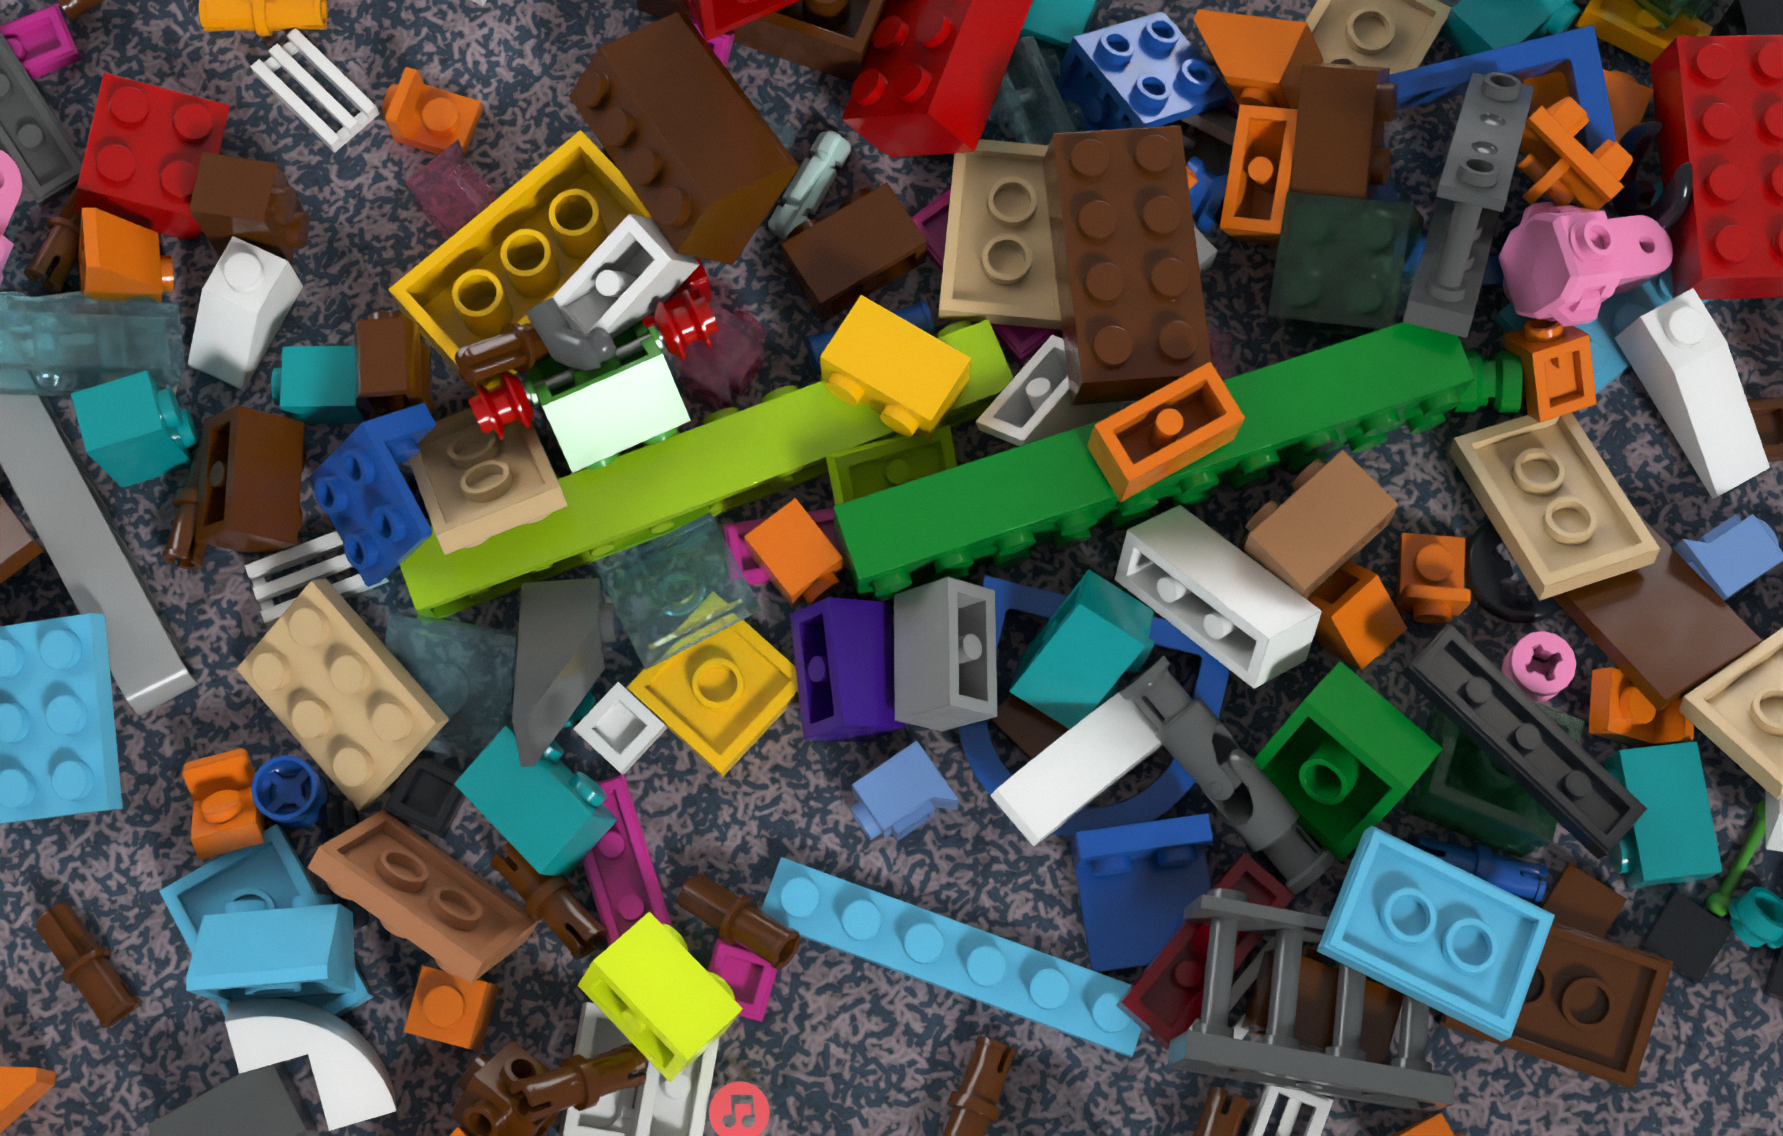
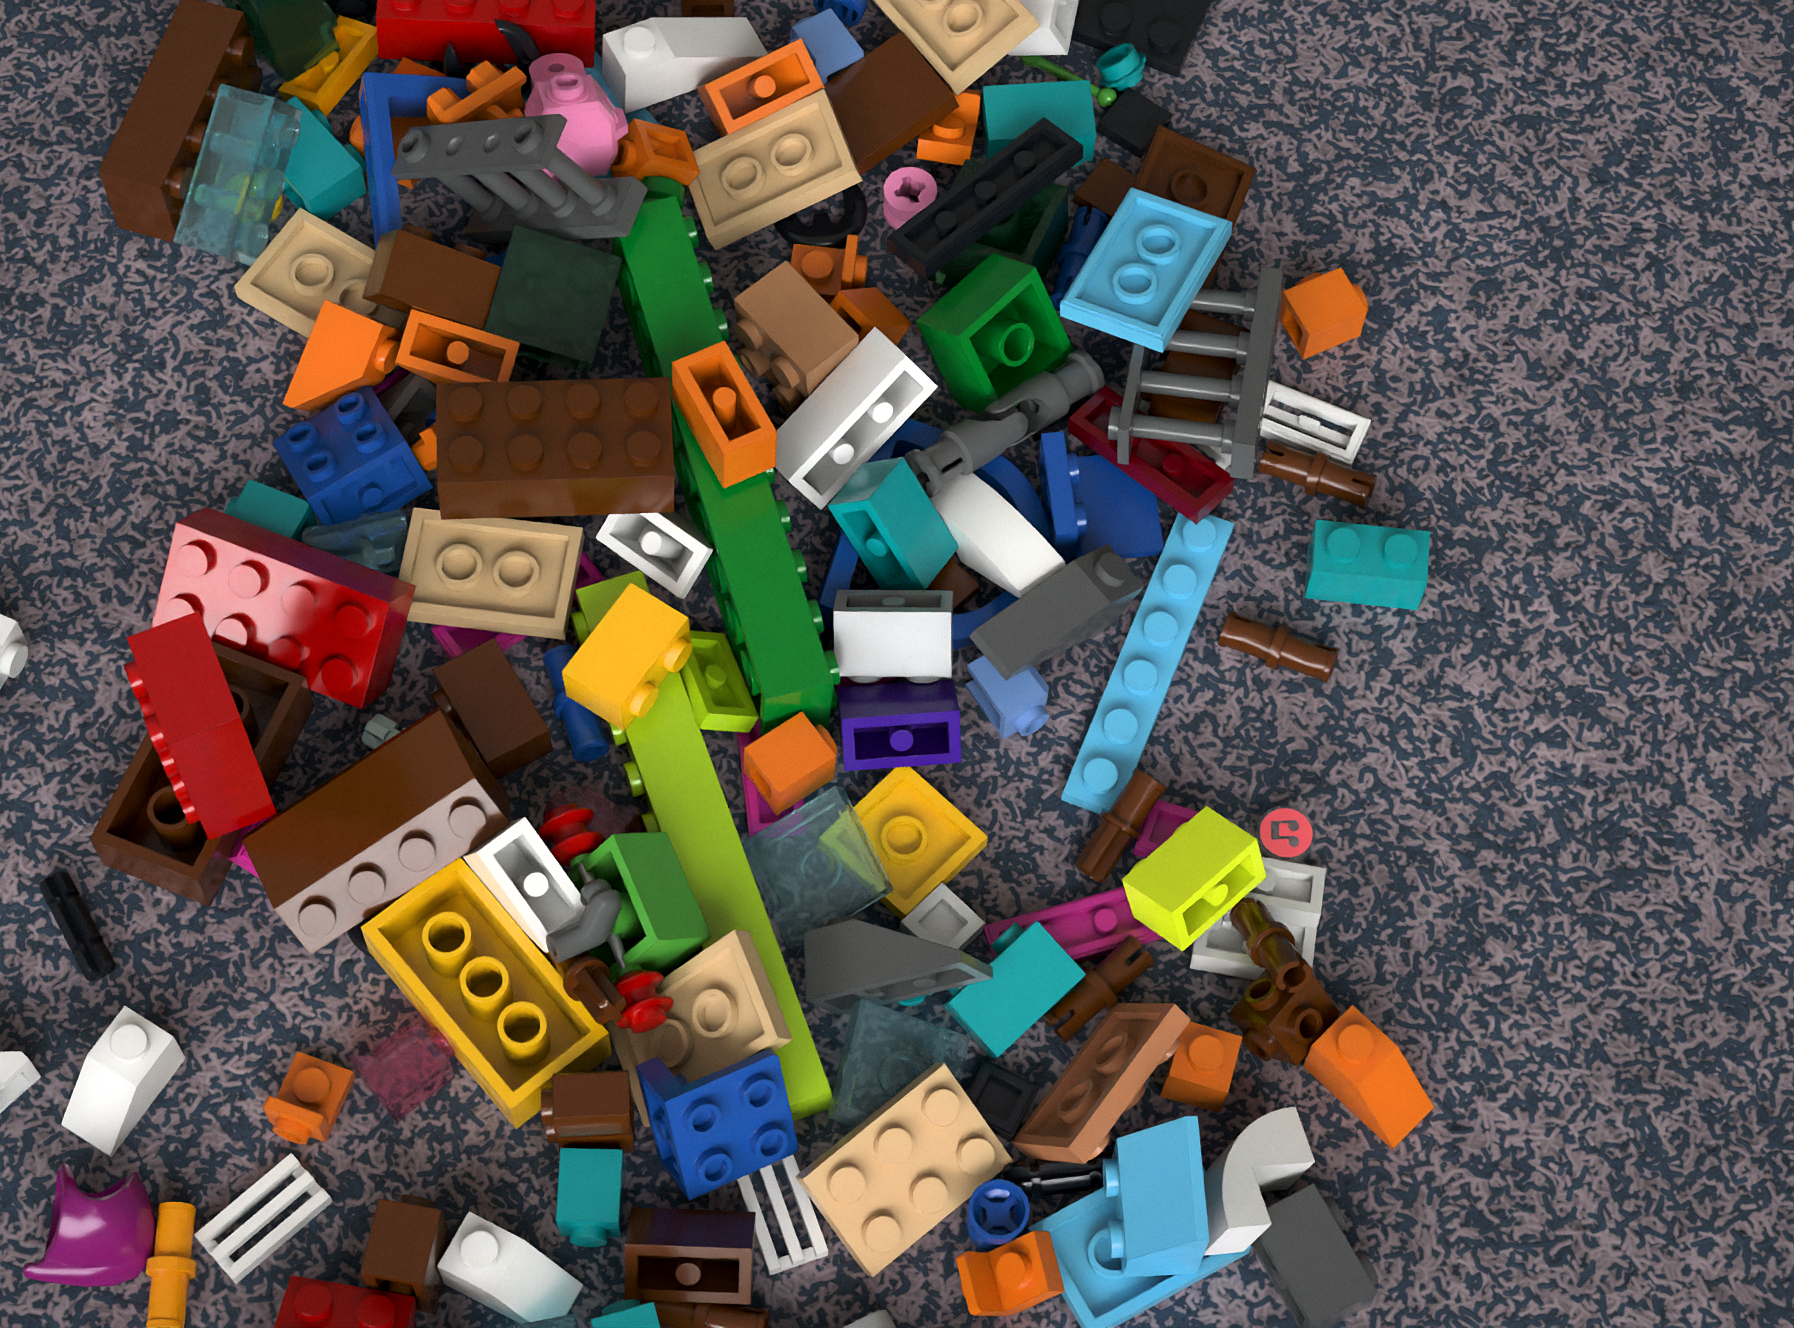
camera: 90 degrees left, 10 degrees down
none -> orange slope [696,38,825,137]
none -> dark grey slope [969,544,1144,681]

